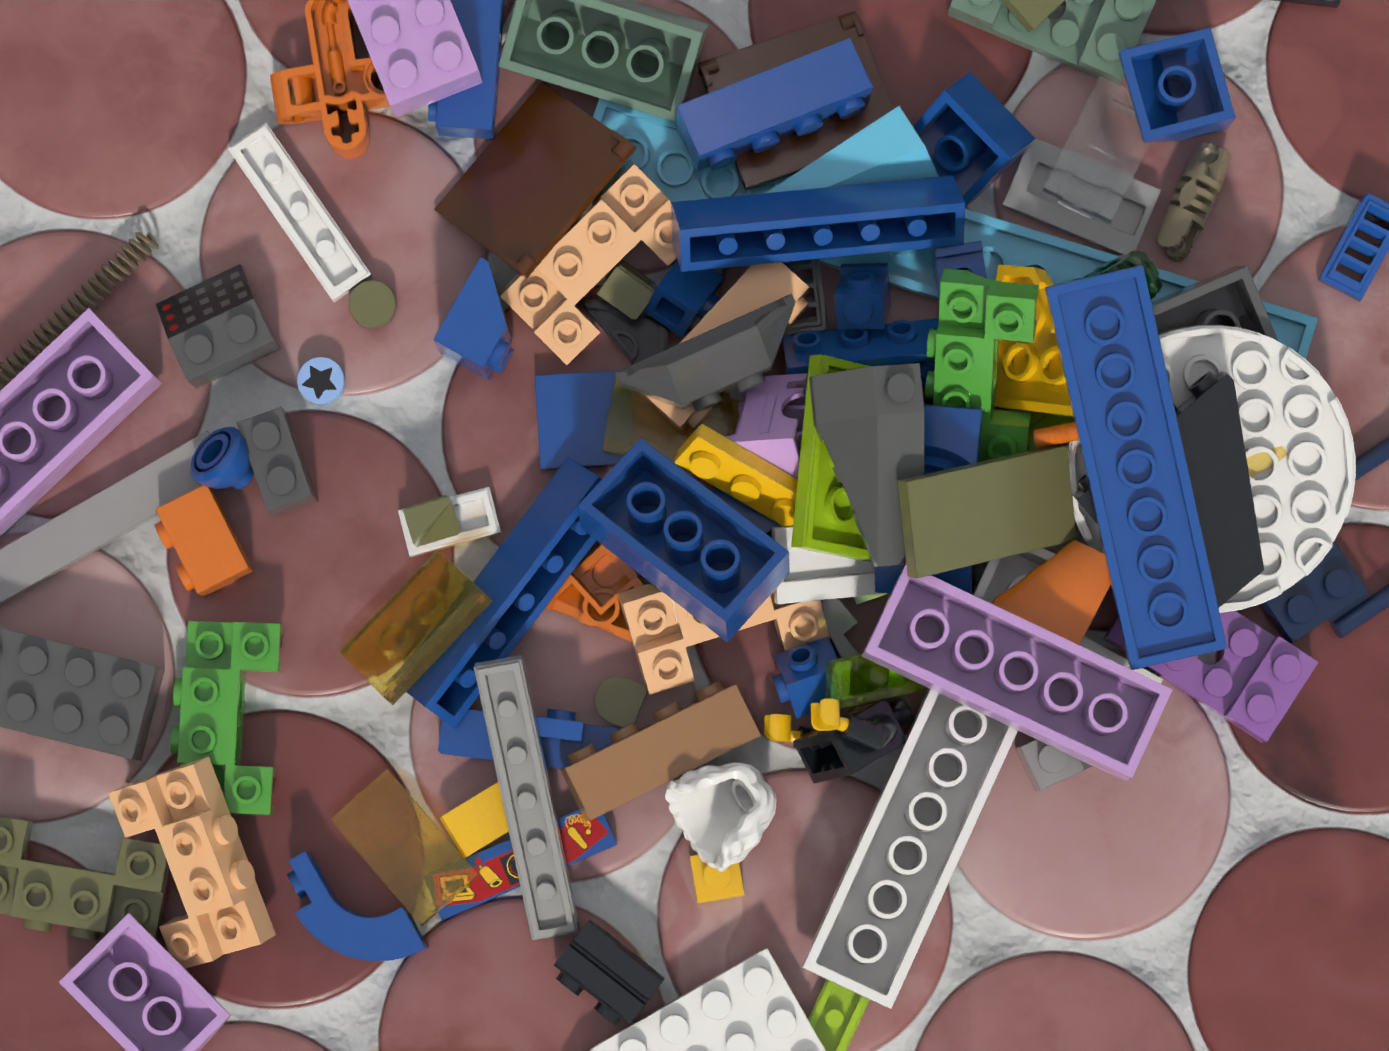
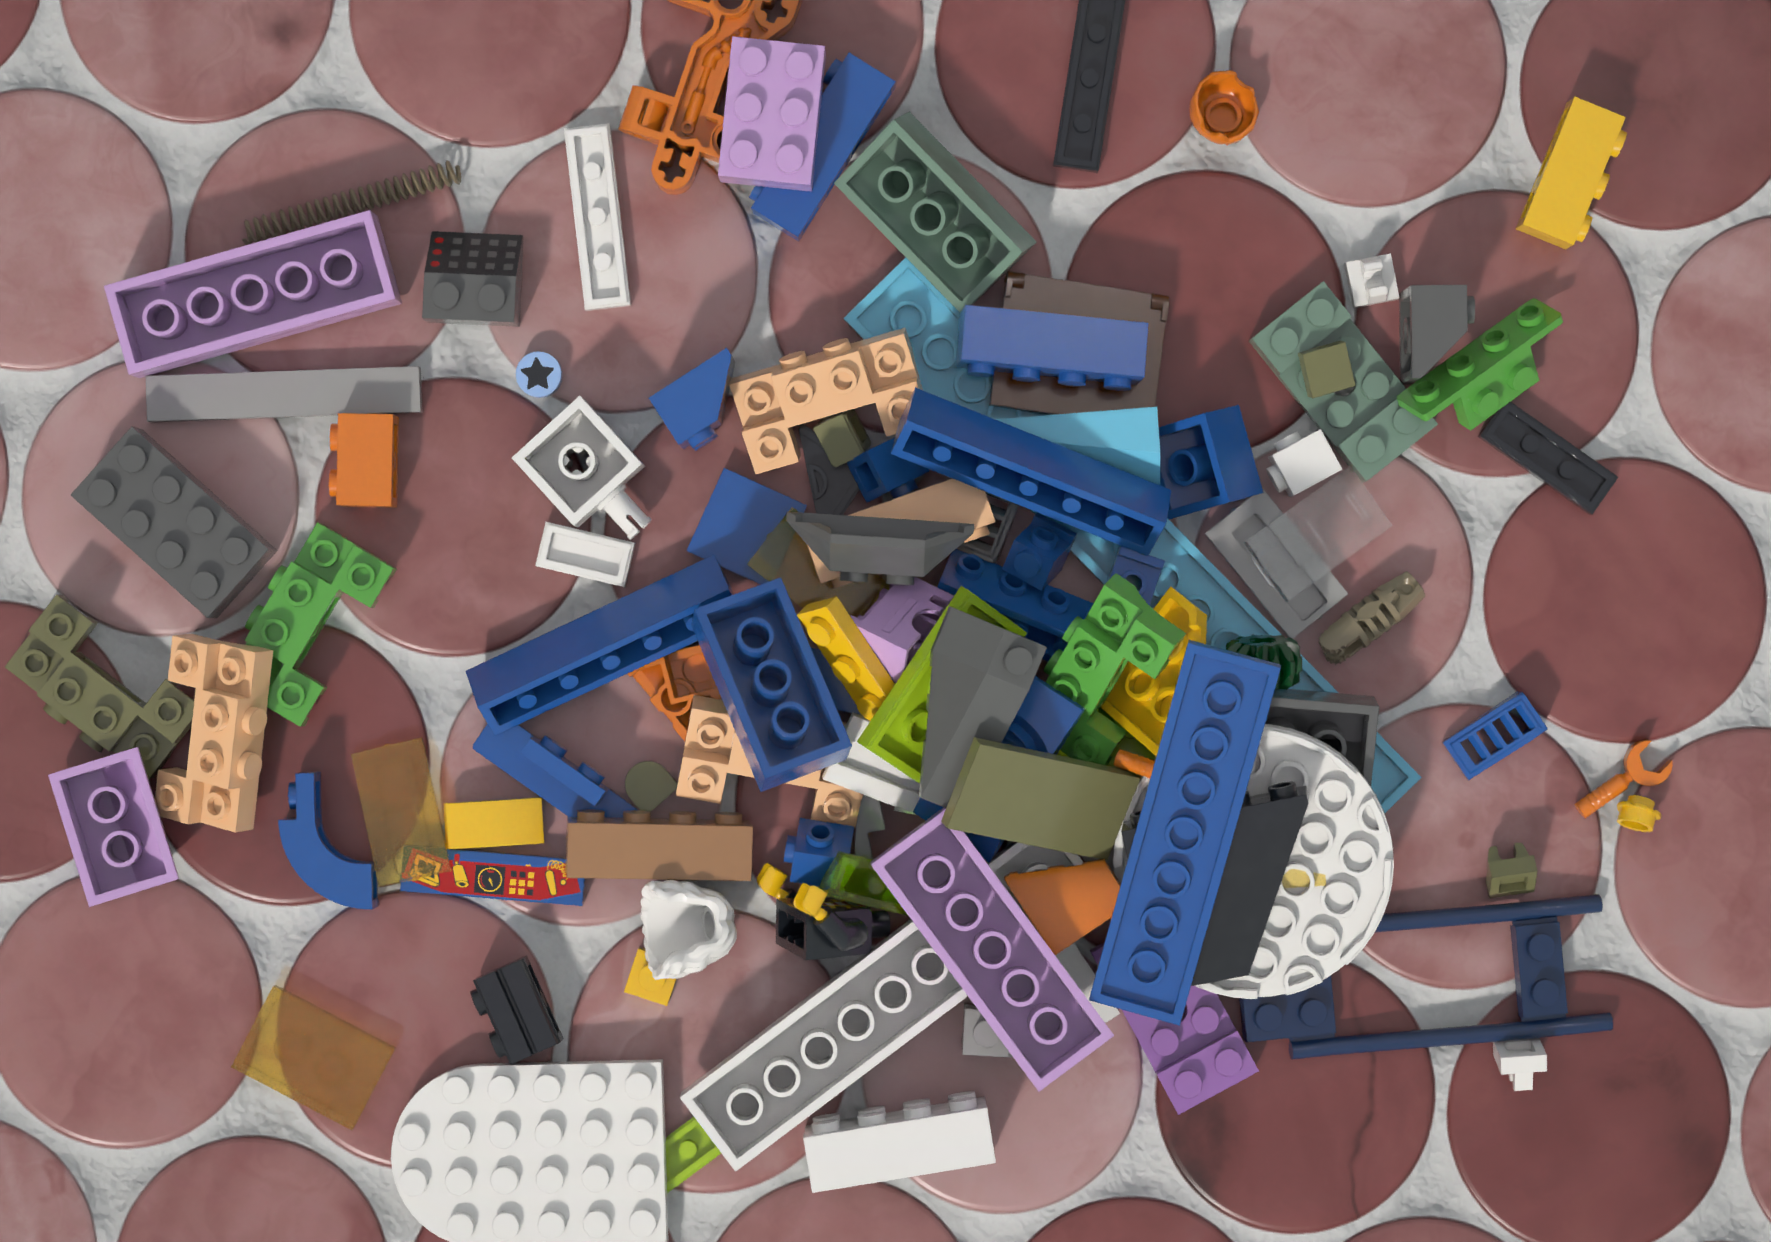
camera: 25 degrees right, 5 degrees up
blue brick [191,426,254,490] -> none
dark grey brick [236,407,318,517] -> none
clear yellow tile [340,550,492,705] -> none
olive tile [349,280,397,329] -> none
olive slope [403,495,460,547] -> none
reddish brown piece [434,82,637,279] -> none
light grey tile [474,655,580,940] -> none
blue slope [1118,27,1236,143] -> none
none -> white brick [512,396,652,540]
none -> white brick [803,1091,996,1193]
none -> white brick [1266,429,1342,497]

